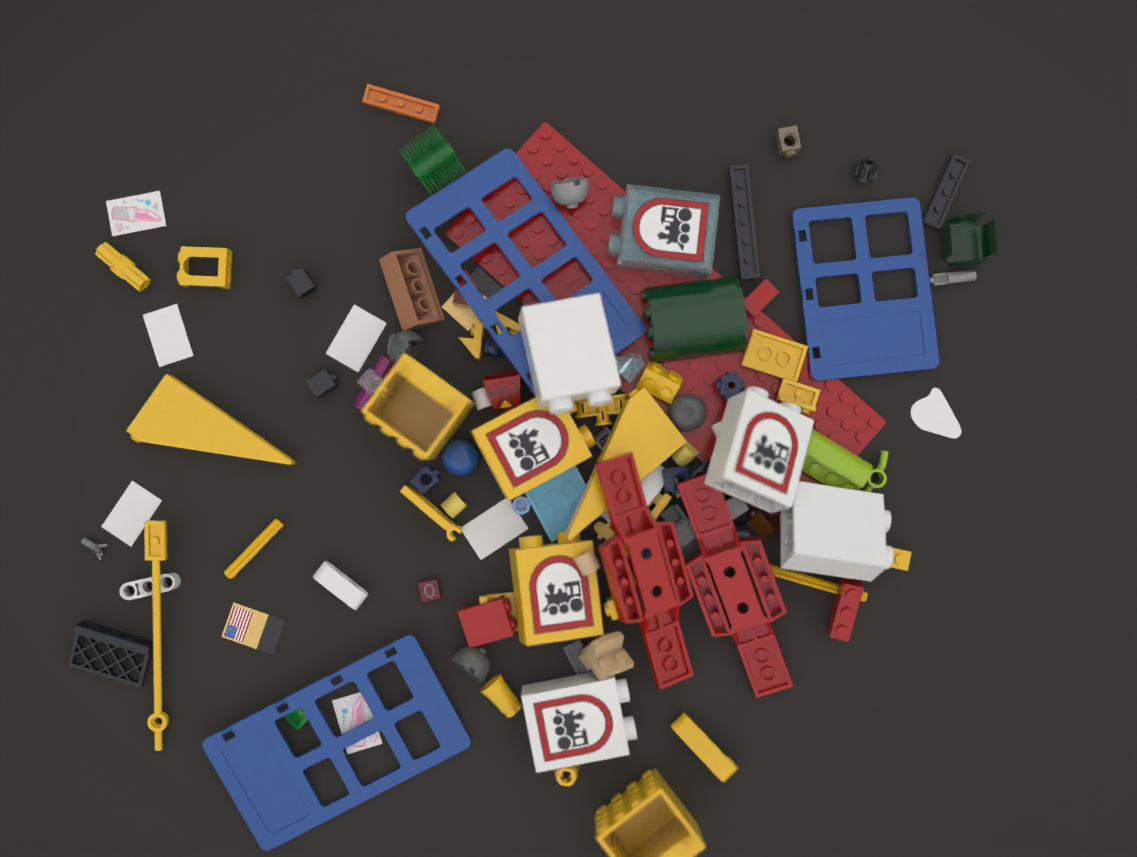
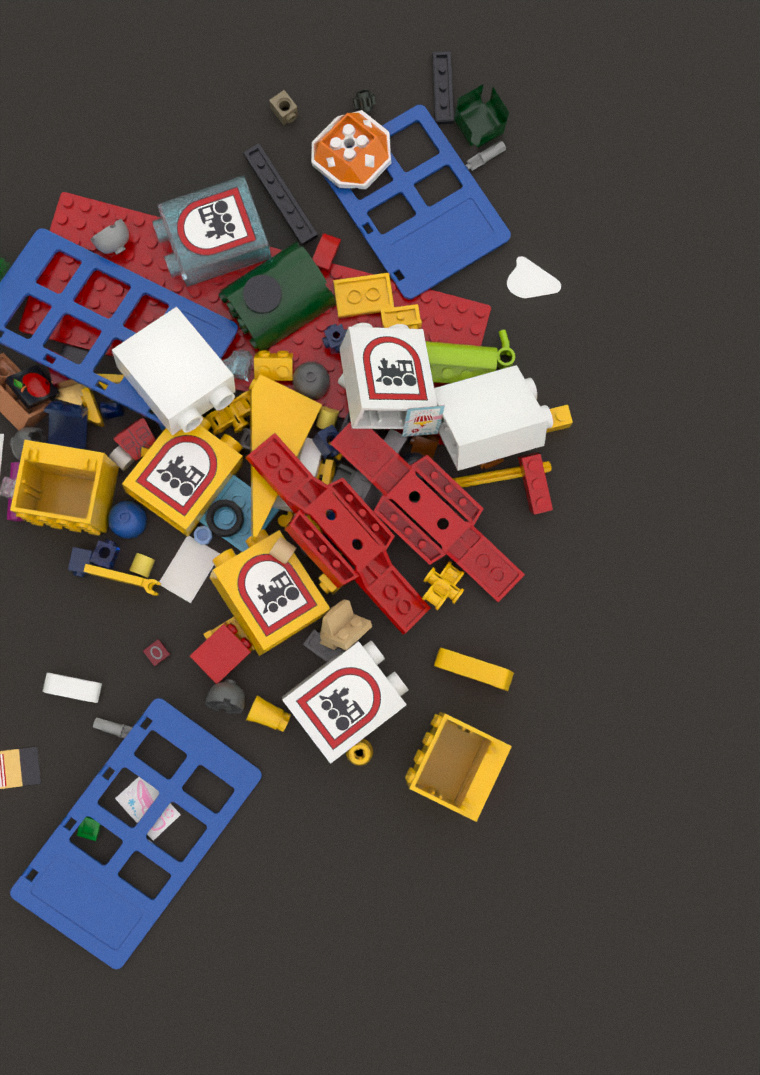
camera: 35 degrees left, 5 degrees down
none -> tile [5,365,60,409]
none -> dark blue panel [44,401,88,450]
none -> dark blue brick [68,547,96,577]
none -> light grey piece [93,717,133,738]
none -> black tyre [206,499,244,537]
none -> black tile [243,275,282,314]
none -> orange piece [311,110,391,189]
none -> sticker [402,405,445,437]
none -> yellow axle [422,561,465,611]

